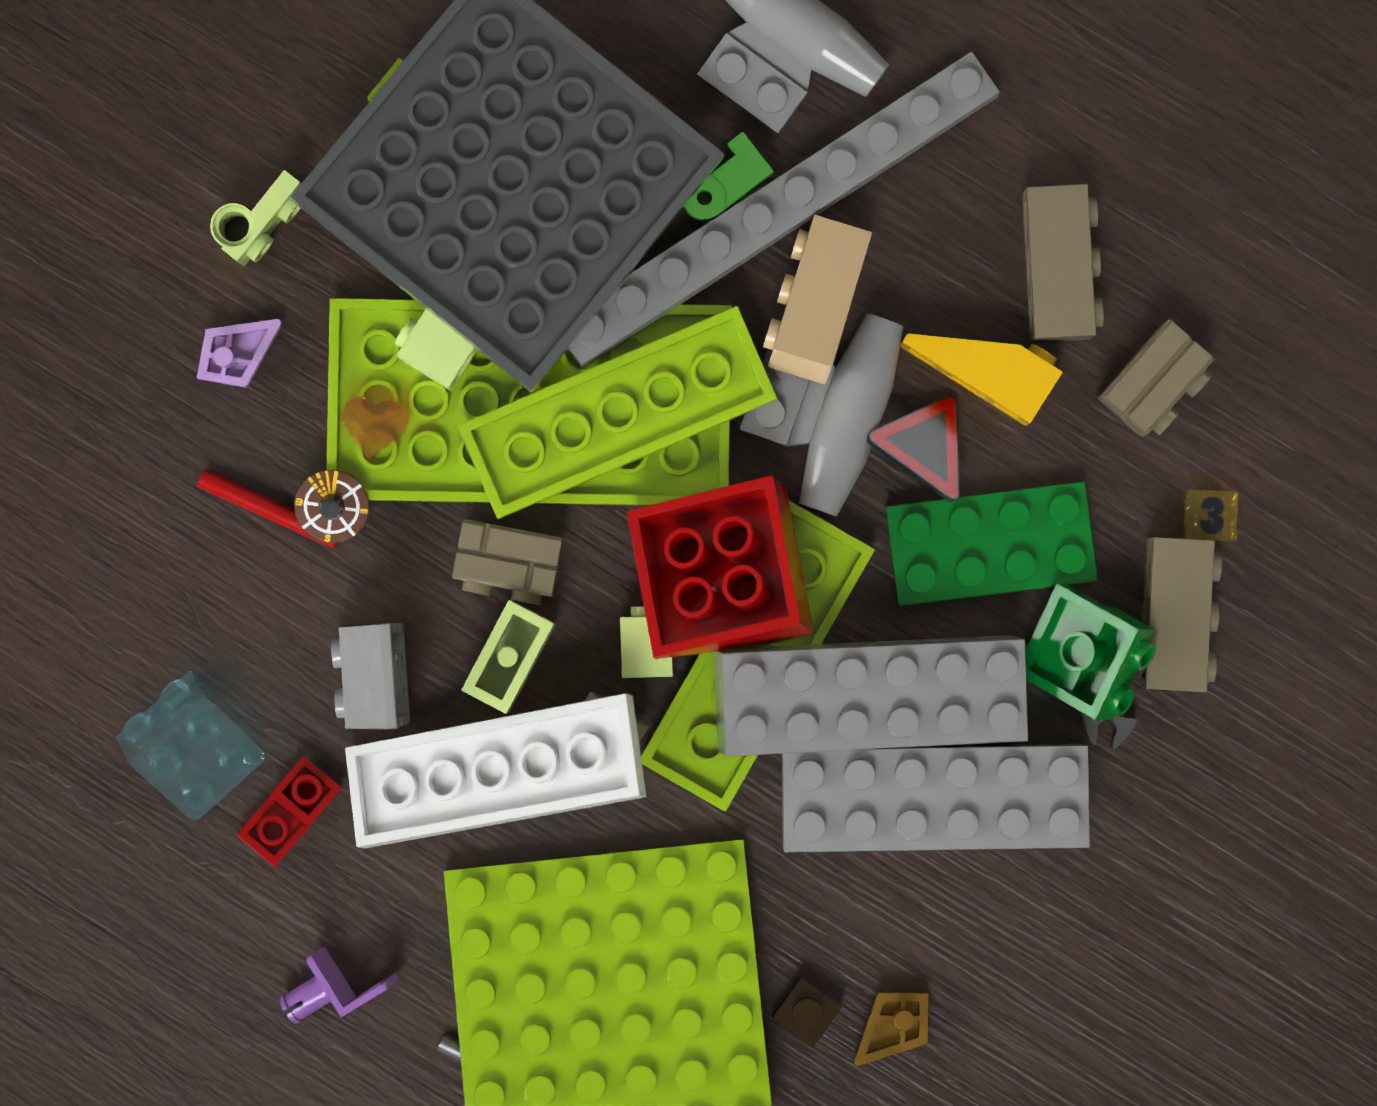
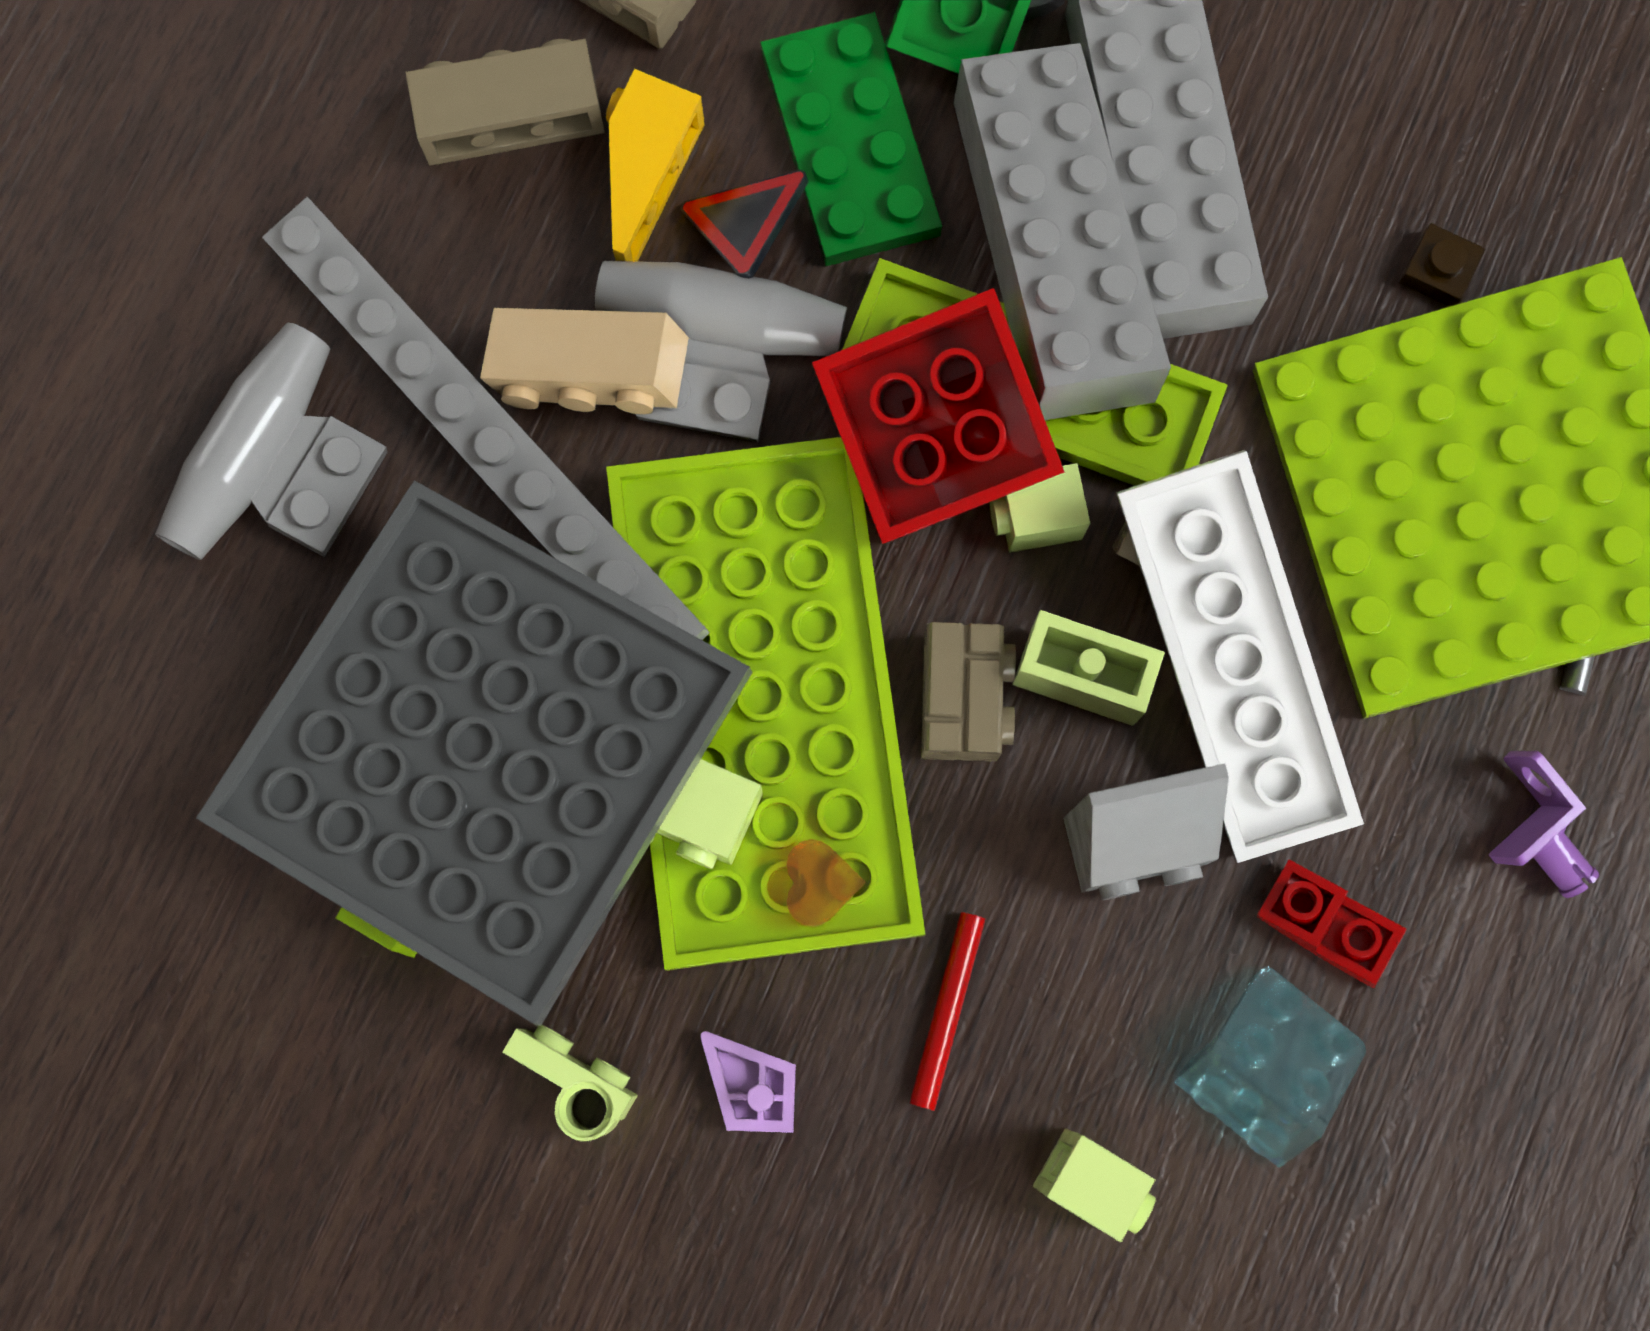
camera: 100 degrees left, 10 degrees down
reddish brown piece [294,470,369,543] -> none
lime plate [458,306,777,519] -> none
bright green leg [684,132,774,224] -> none
pearl gold piece [854,991,928,1066] -> none
none -> yellowish green brick [1033,1128,1156,1242]

